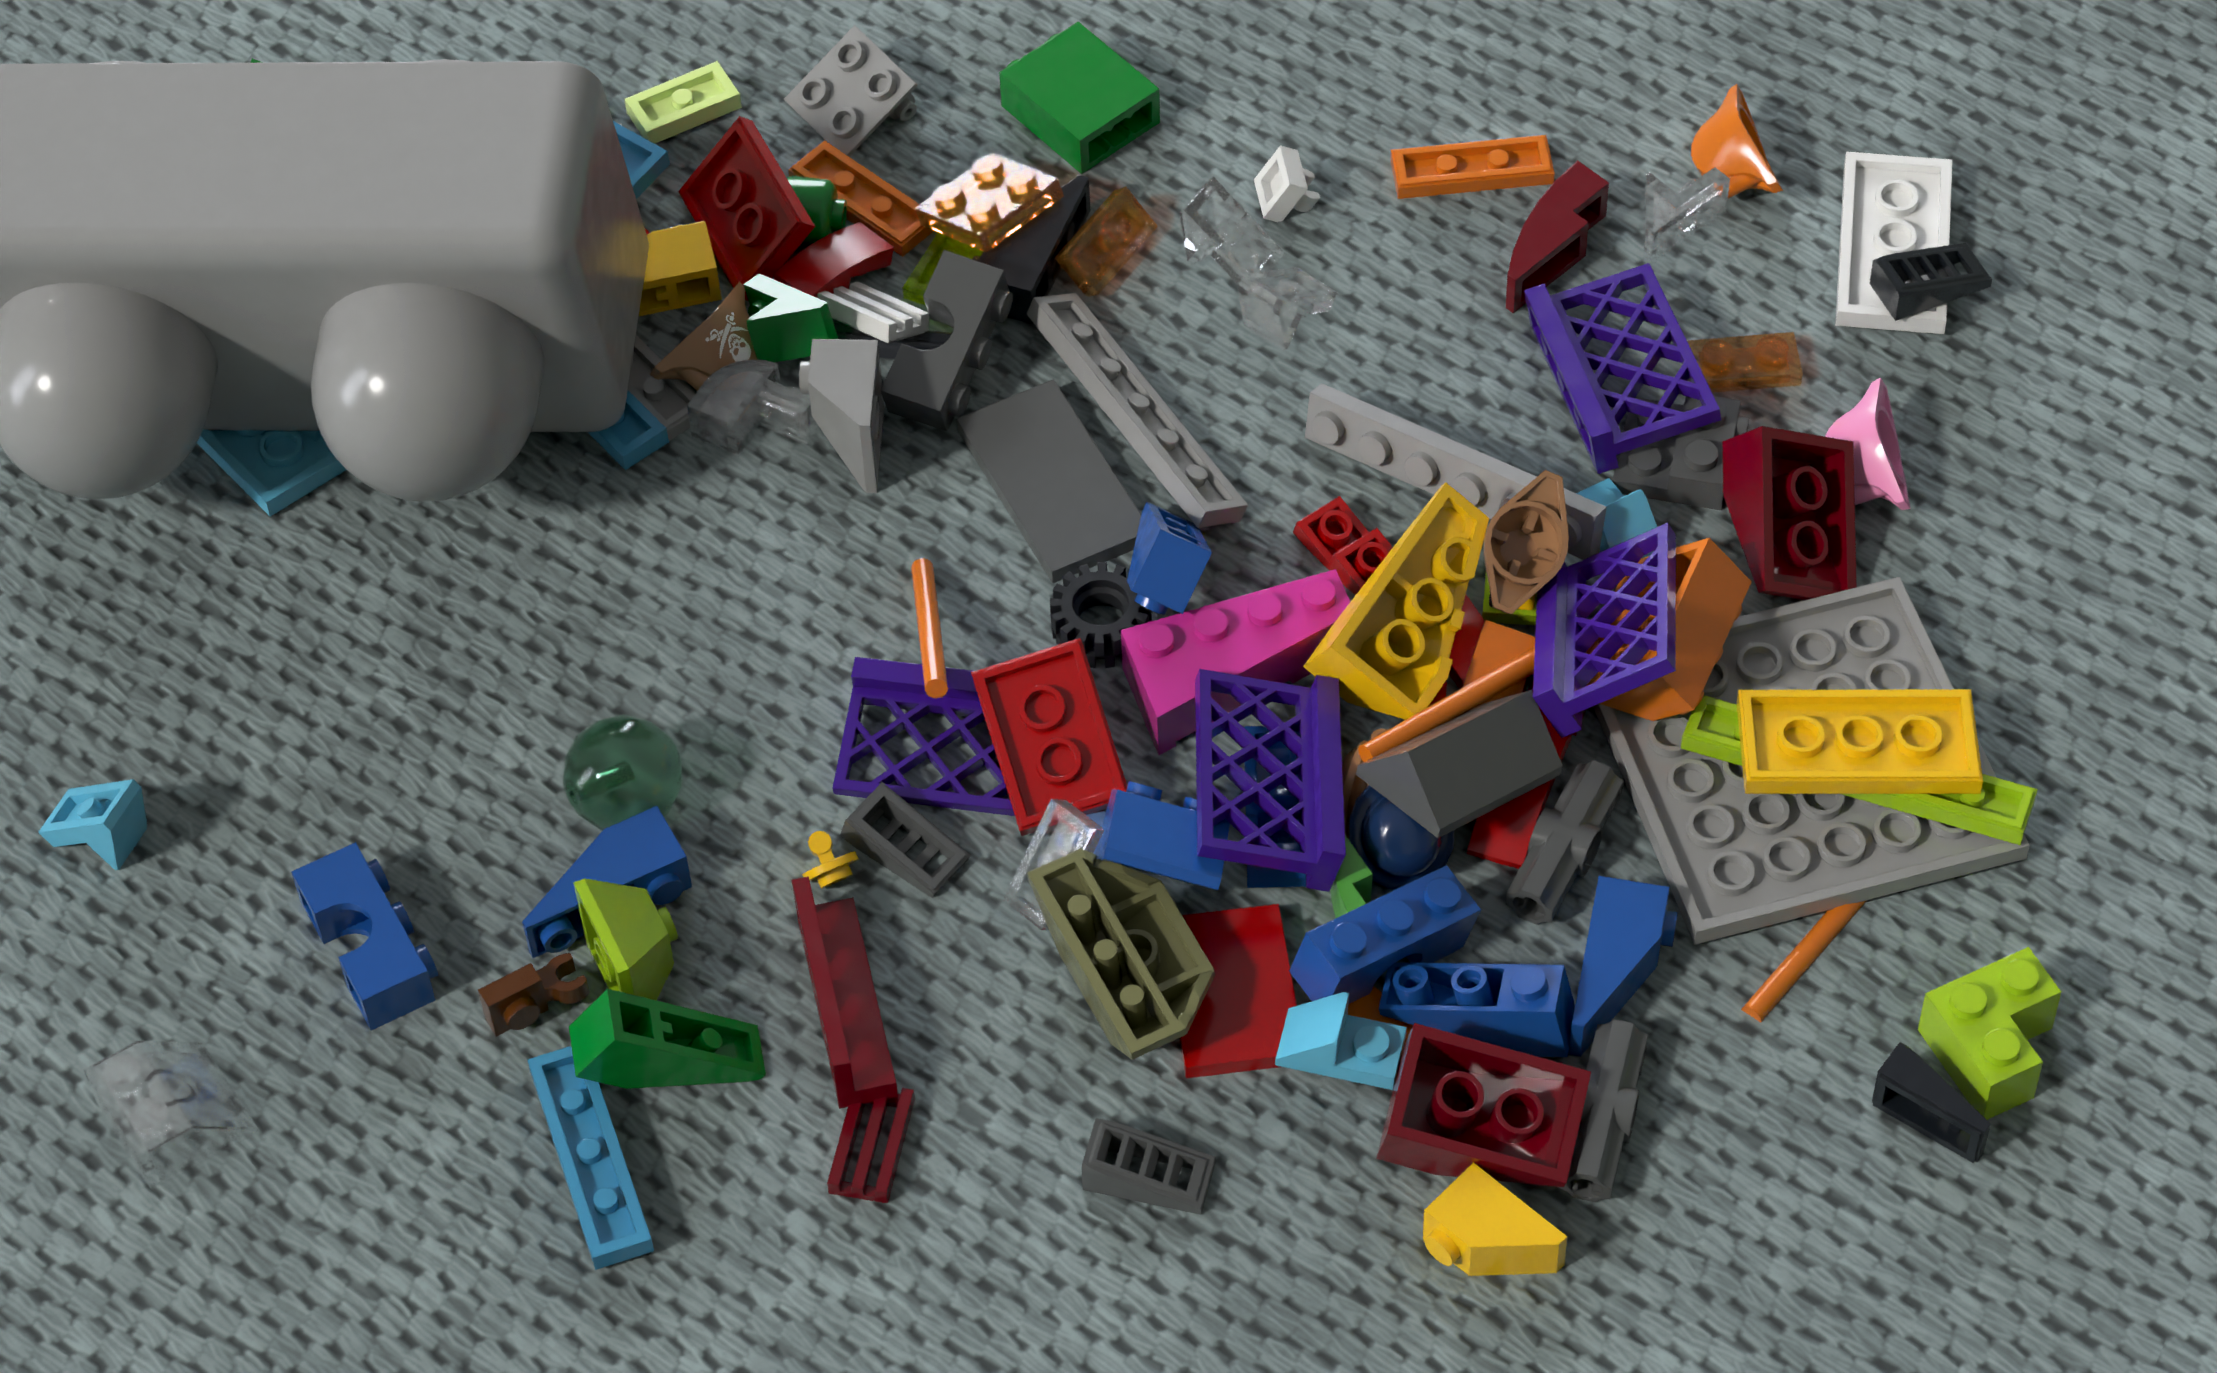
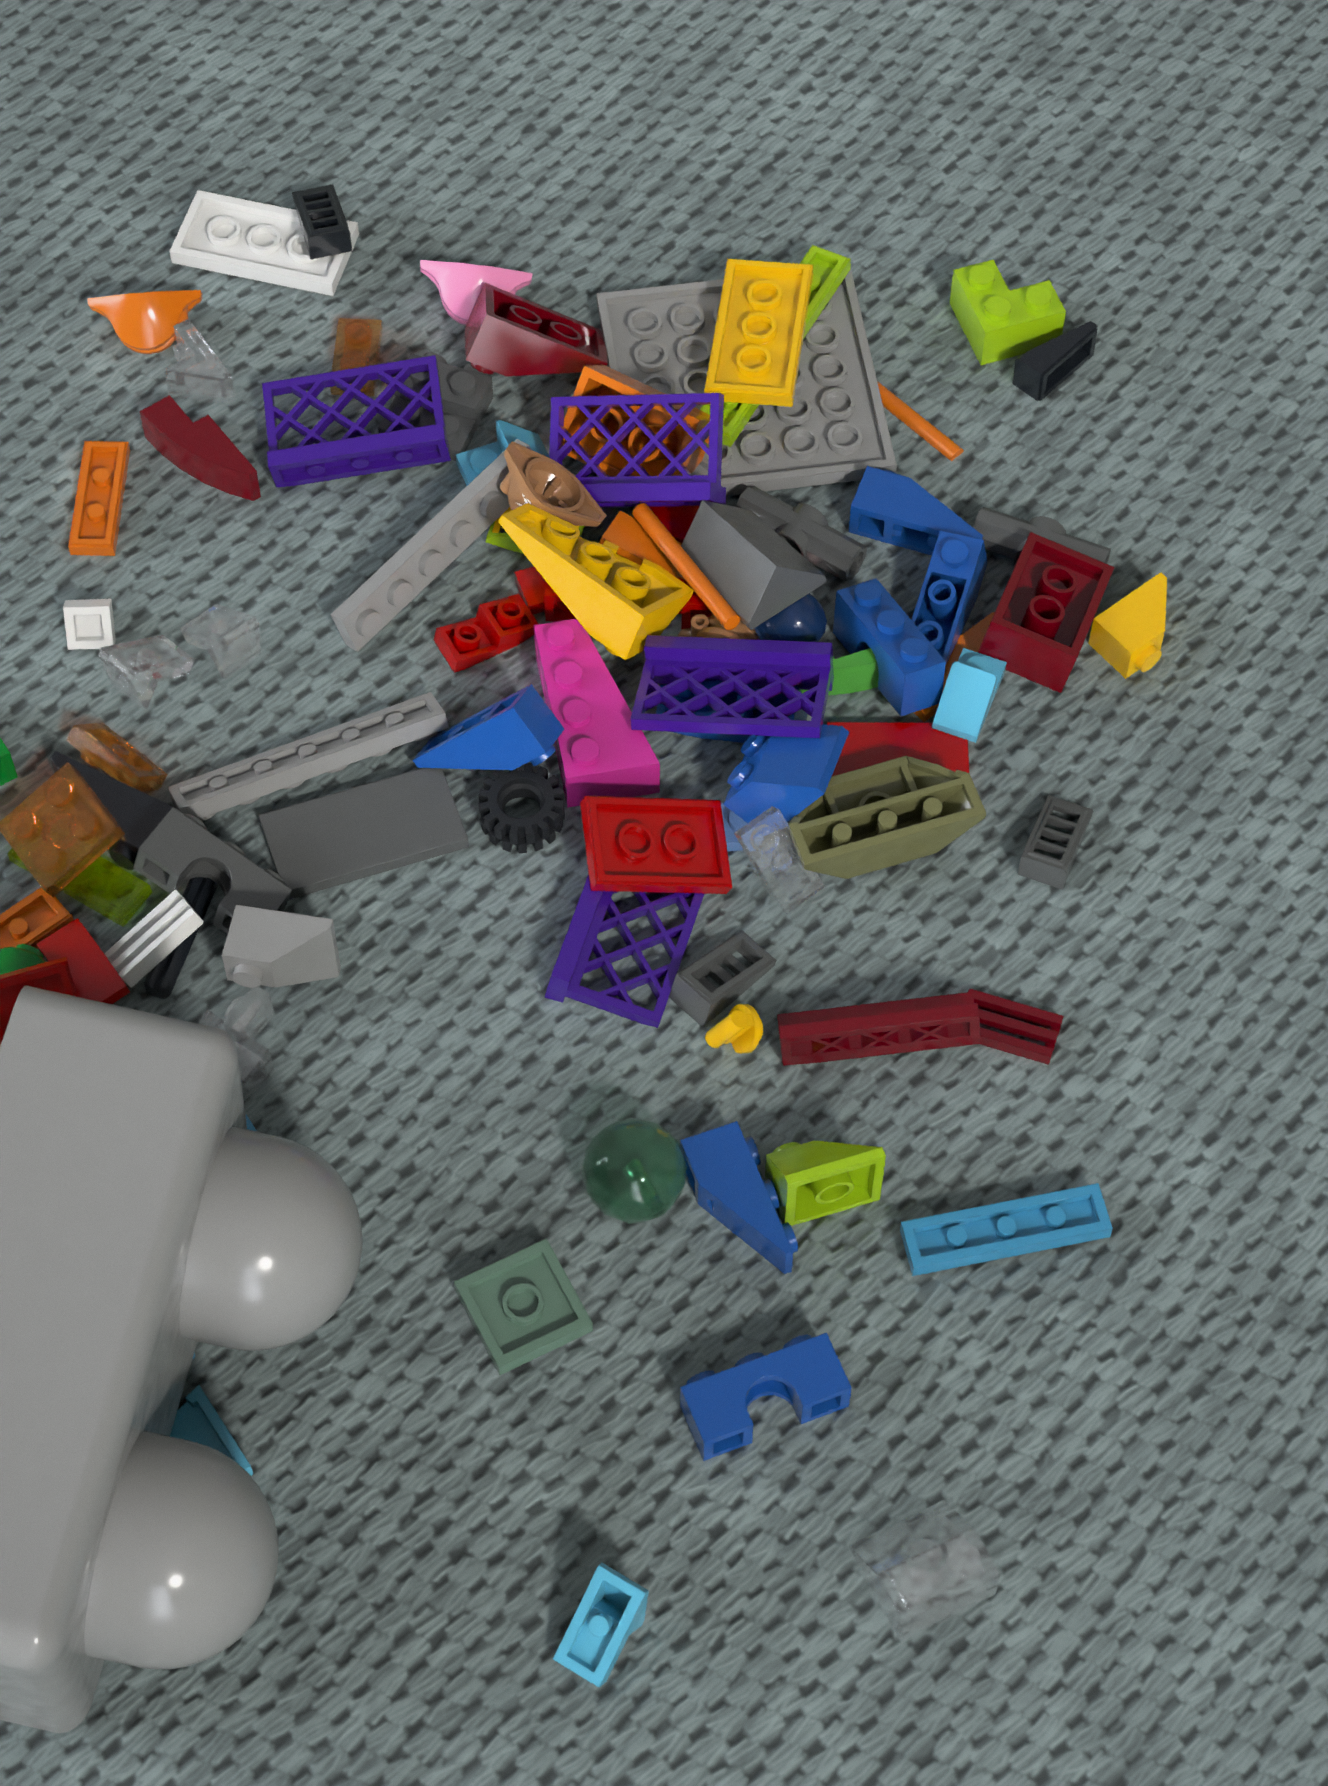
camera: 85 degrees left, 5 degrees up
reddish brown plate [478,953,590,1037] -> none
green slope [569,989,766,1089] -> none
green slope [743,274,838,364] -> none
orange bar [911,558,948,698] -> none
none -> sand green plate [454,1238,593,1375]

